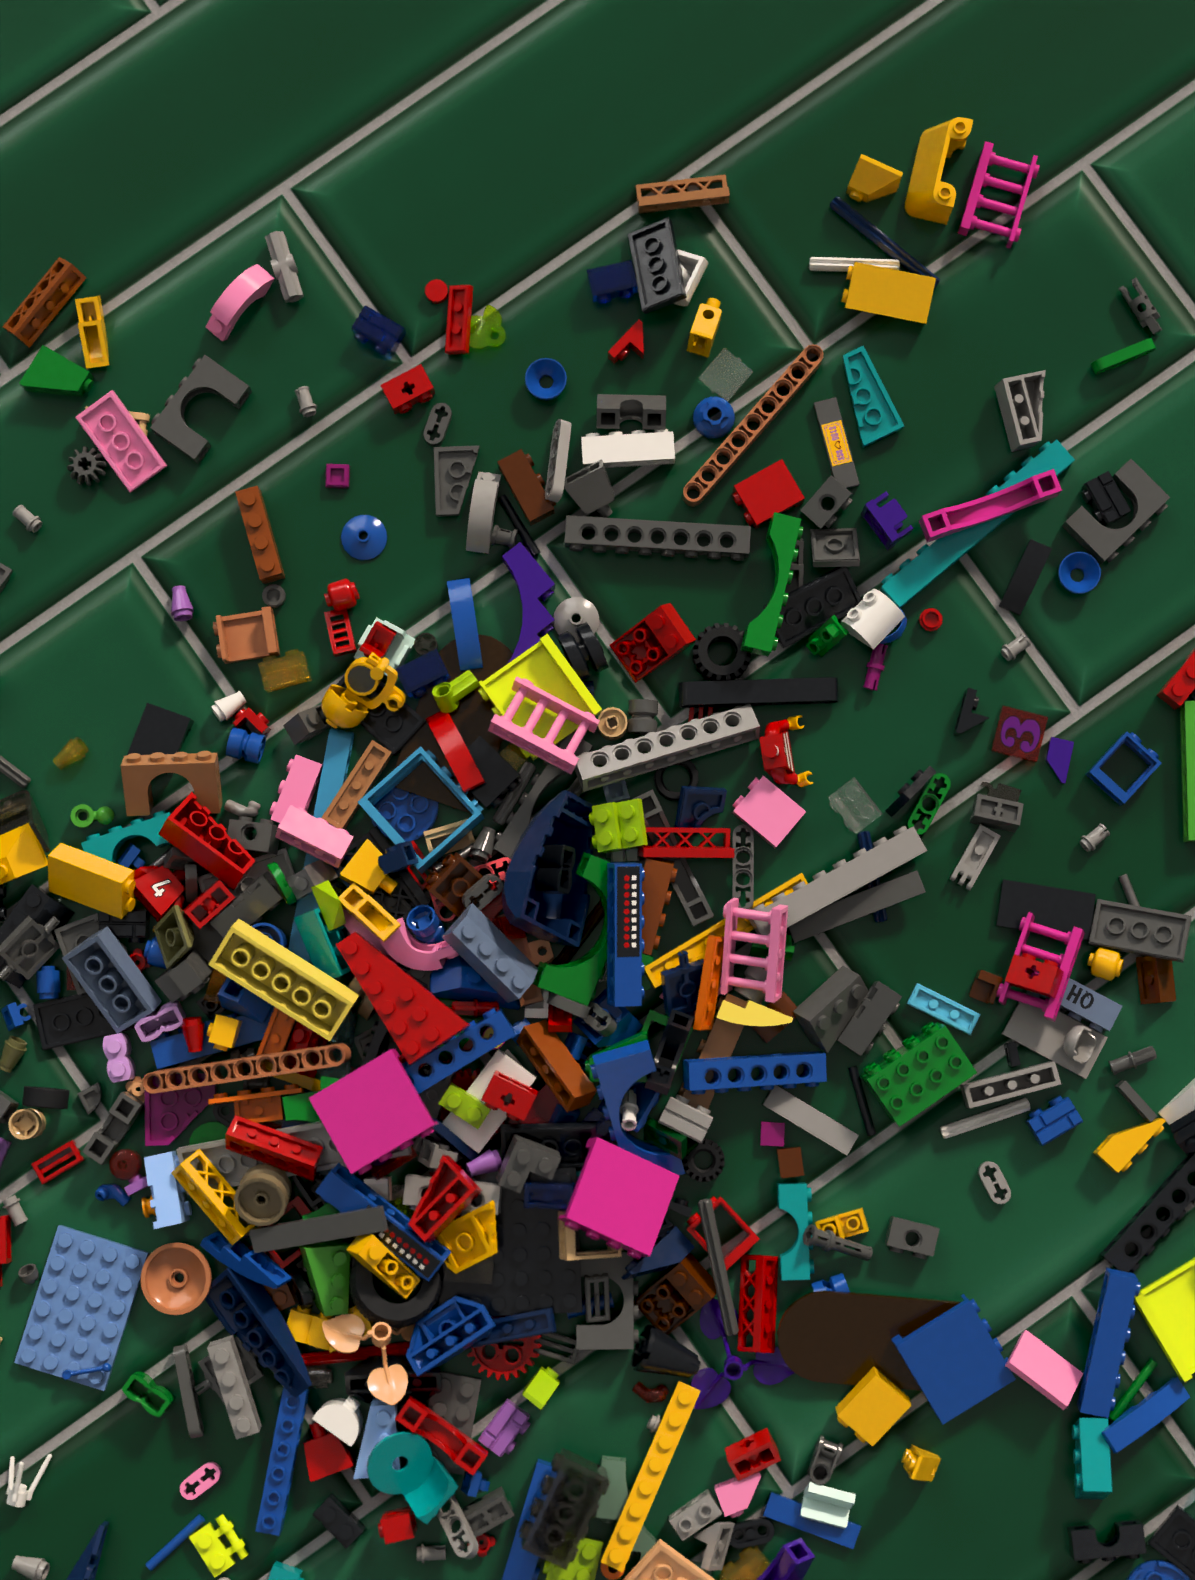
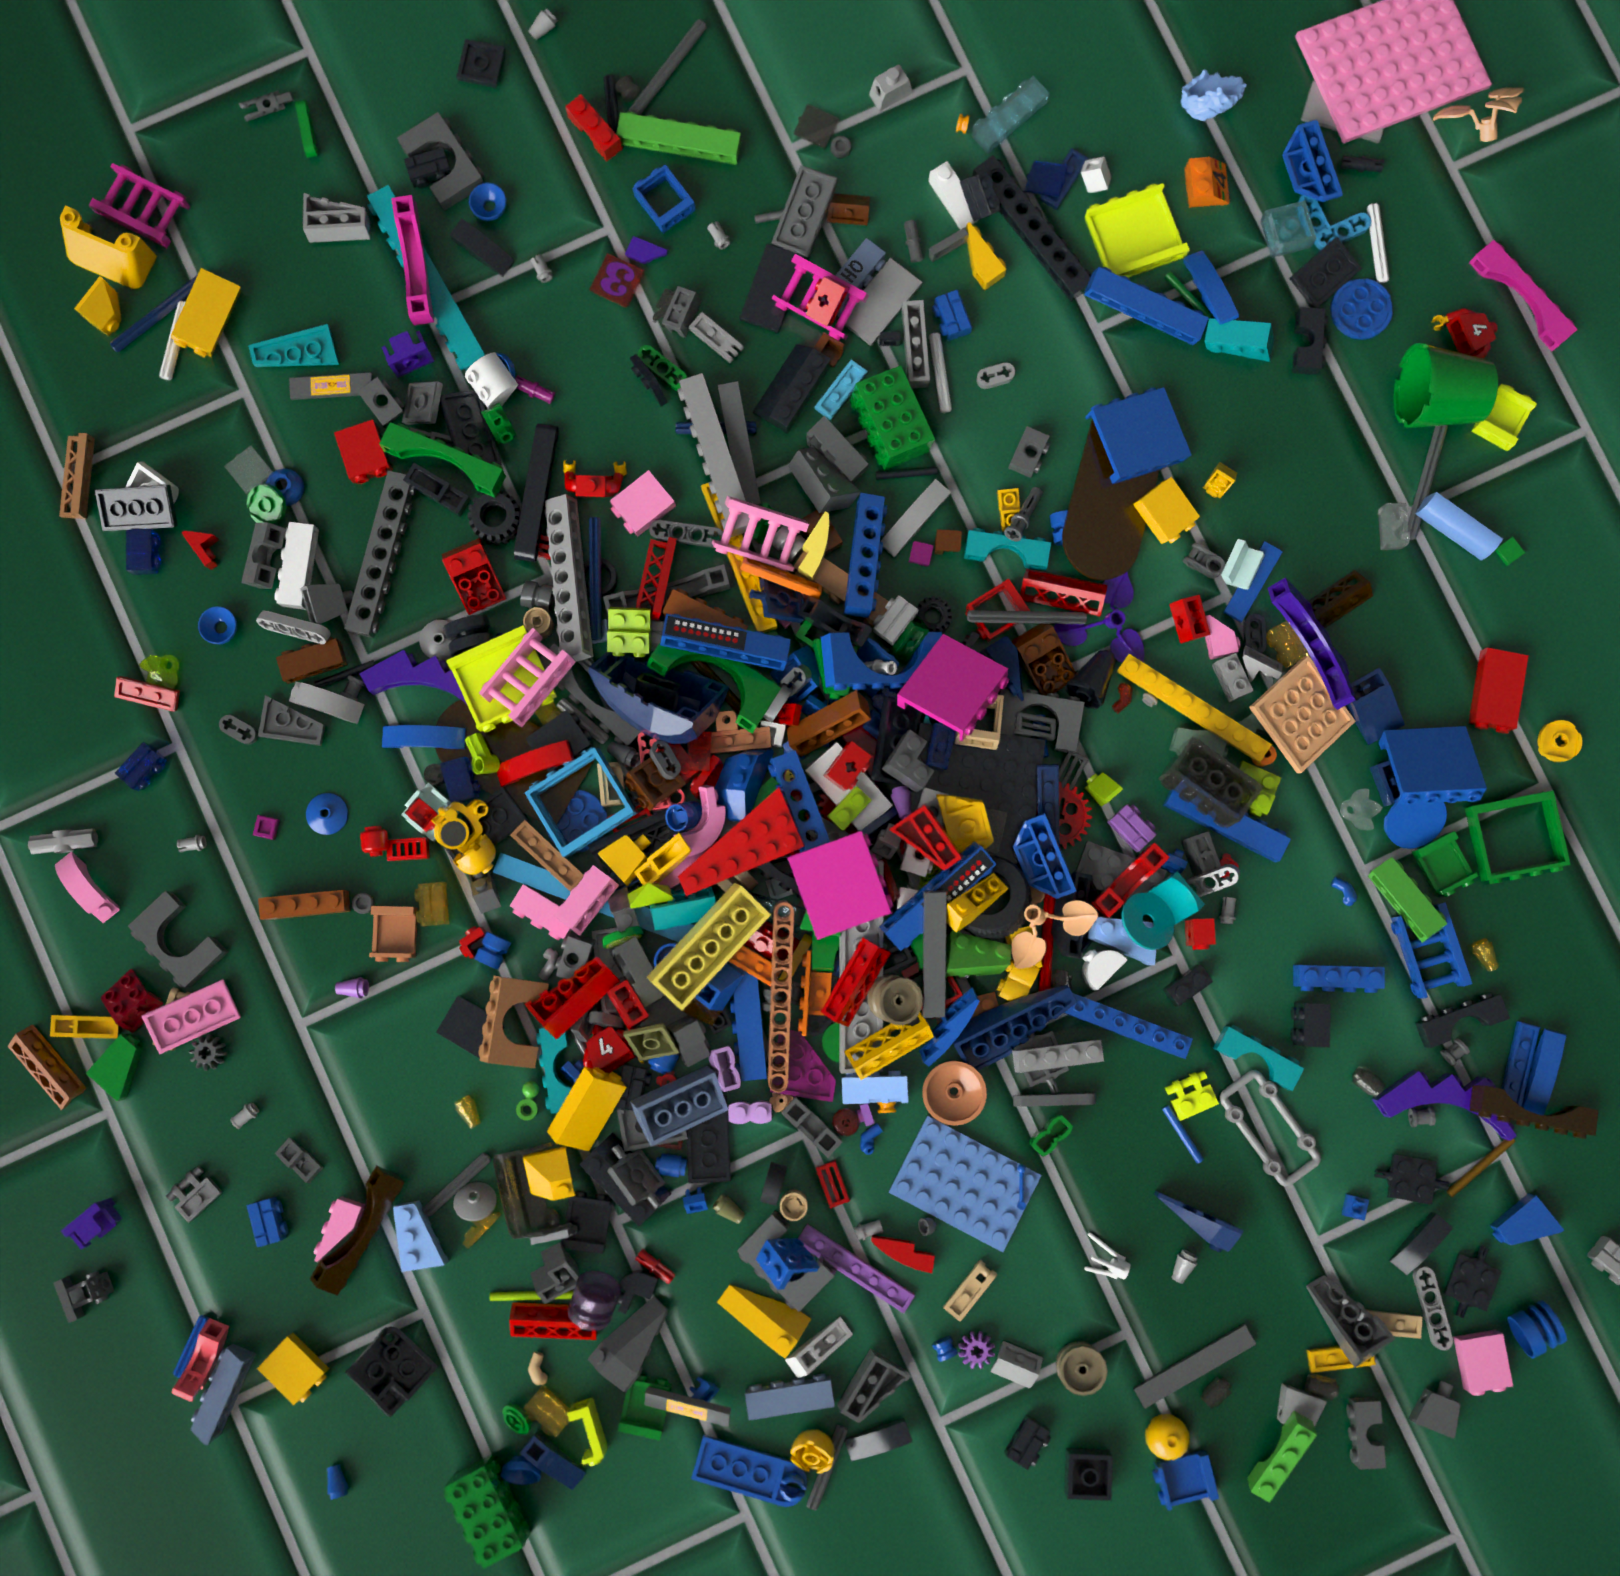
camera: 85 degrees left, 0 degrees up
dark grey tile [77,1082,102,1114] -> none
bright pink beam [180,1461,222,1500] -> none
red cone [181,1017,205,1052] -> none
yellow brick [207,1014,242,1051] -> none
white cone [211,691,247,722] -> none
black plate [285,1265,315,1310] -> none
red torso [304,1421,356,1482] -> none
dark blue brick [378,841,419,875] -> none
red brick [381,364,435,414] -> none
red tile [425,279,448,304] -> none
sand blue slope [442,903,538,1003] -> none
red axle [451,999,499,1018] -> none
dark blue tile [674,786,727,828] -> none
nougat beam [683,344,823,507] -> none
yellow torso [687,298,722,357] -> none
clear bracket [828,777,883,834] -> none
red plate [919,608,943,631] -> none
black slope [953,688,989,736] -> none
bright pink tile [1005,1330,1083,1410] -> none
light grey hair [1063,1025,1096,1064] -> none
yellow head [1087,947,1124,981] -> none
none -> dark red bracket [101,969,164,1033]
none -> tile [247,484,286,525]
none -> black slope [403,463,470,517]
none -> dark blue axle [589,517,602,640]
none -> black slope [753,344,831,434]

